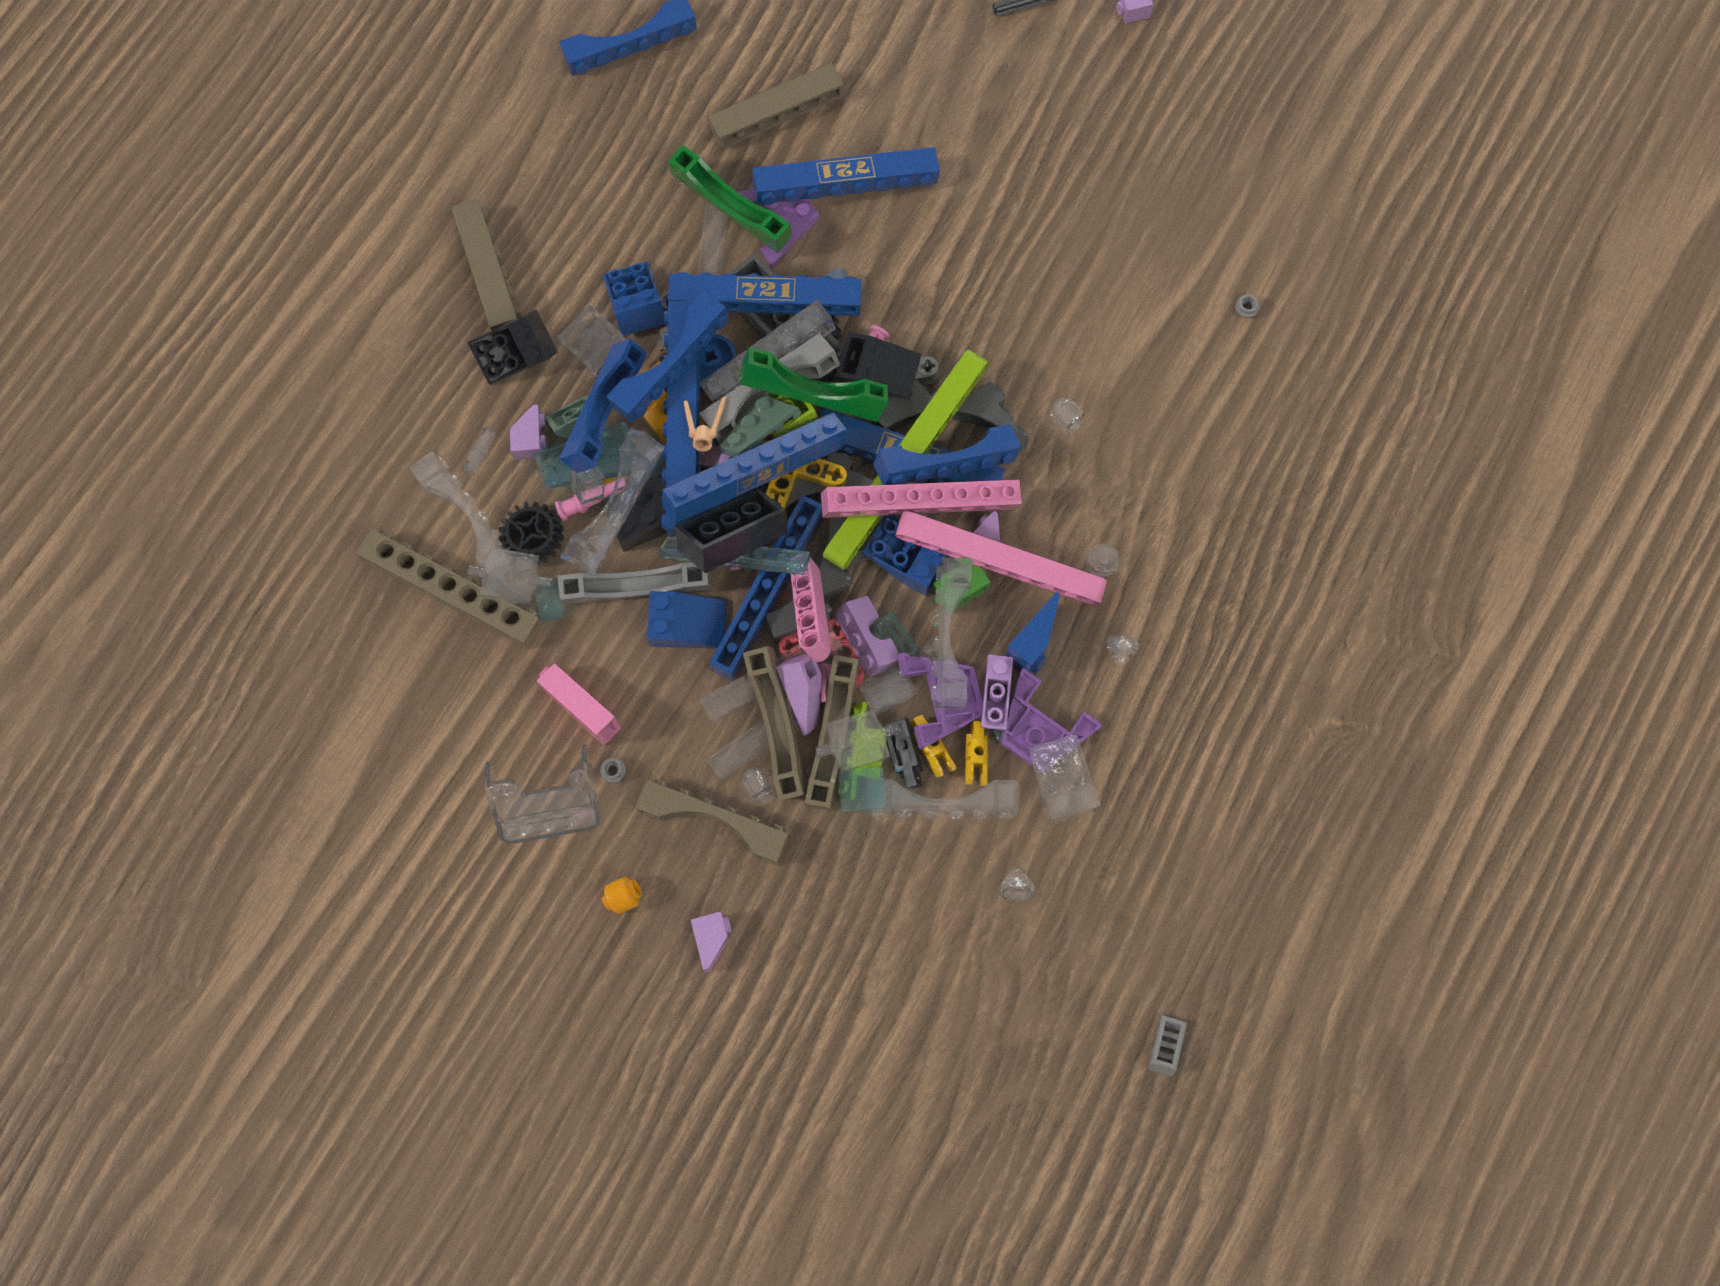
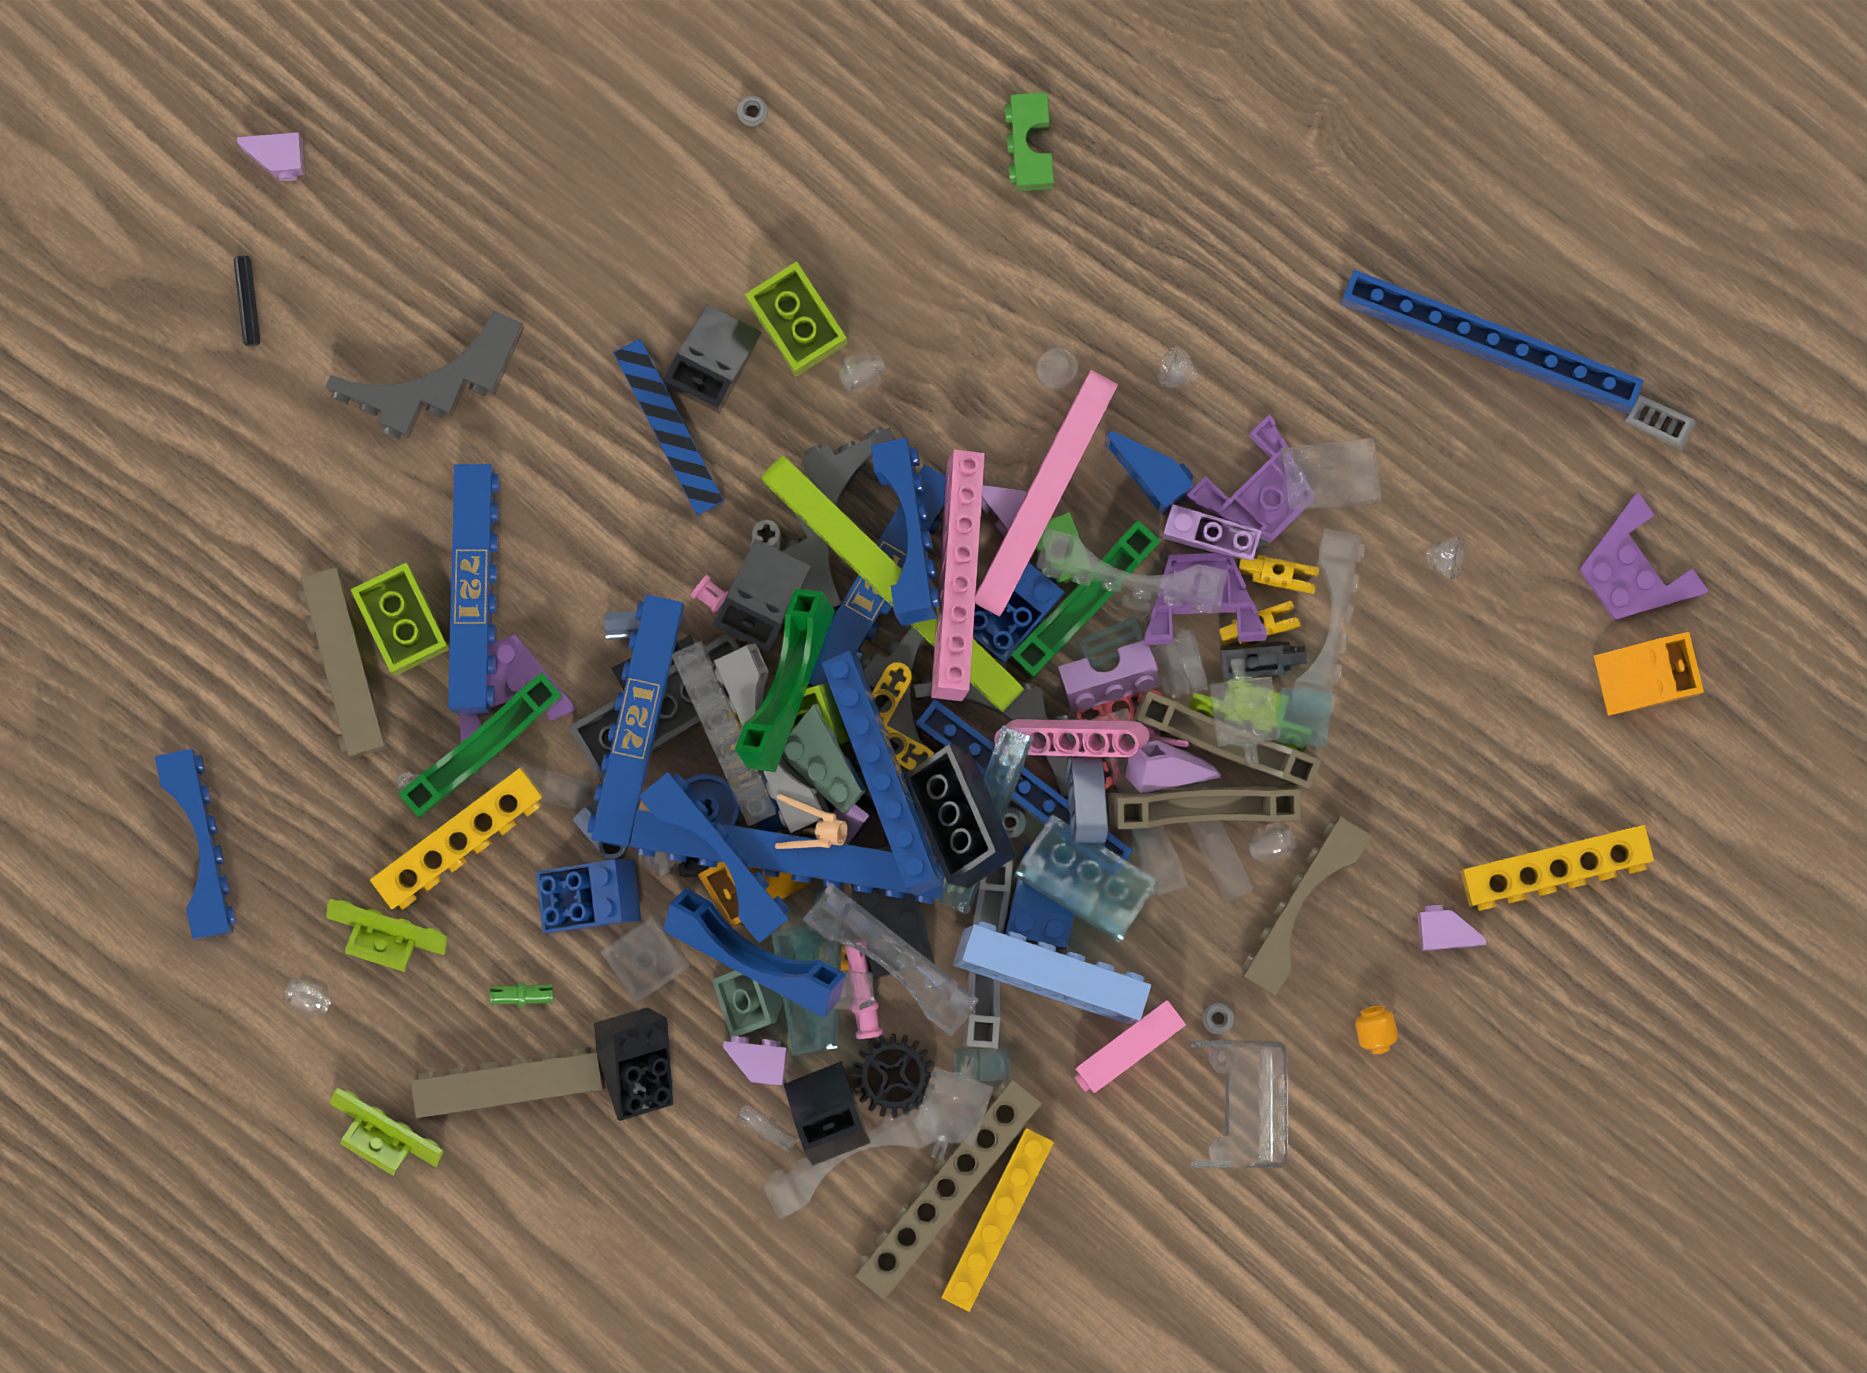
camera: 80 degrees left, 10 degrees up
none -> clear head [283,973,332,1019]
none -> dark grey arch [326,311,524,440]
none -> lime bracket [326,899,448,972]
none -> lime bracket [330,1088,444,1176]
none -> lime brick [350,562,450,676]
none -> yellow brick [370,767,544,910]
none -> bright green pin [490,982,553,1007]
none -> tile [613,339,724,516]
none -> black slope [663,305,762,414]
none -> lime brick [745,261,848,377]
none -> black slope [784,1061,871,1166]
none -> yellow arch [941,1128,1054,1312]
none -> light blue brick [952,922,1151,1025]
none -> light grey plate [998,807,1026,838]
none -> bright green arch [1005,93,1053,192]
none -> green arch [1010,520,1161,680]
none -> clear light blue slope [1015,815,1159,943]
none -> sand blue beam [1067,757,1108,843]
none -> blue brick [1340,270,1644,414]
none -> yellow brick [1460,825,1654,911]
none -> medium lavender wing [1579,493,1708,621]
none -> light orange slope [1593,632,1704,716]

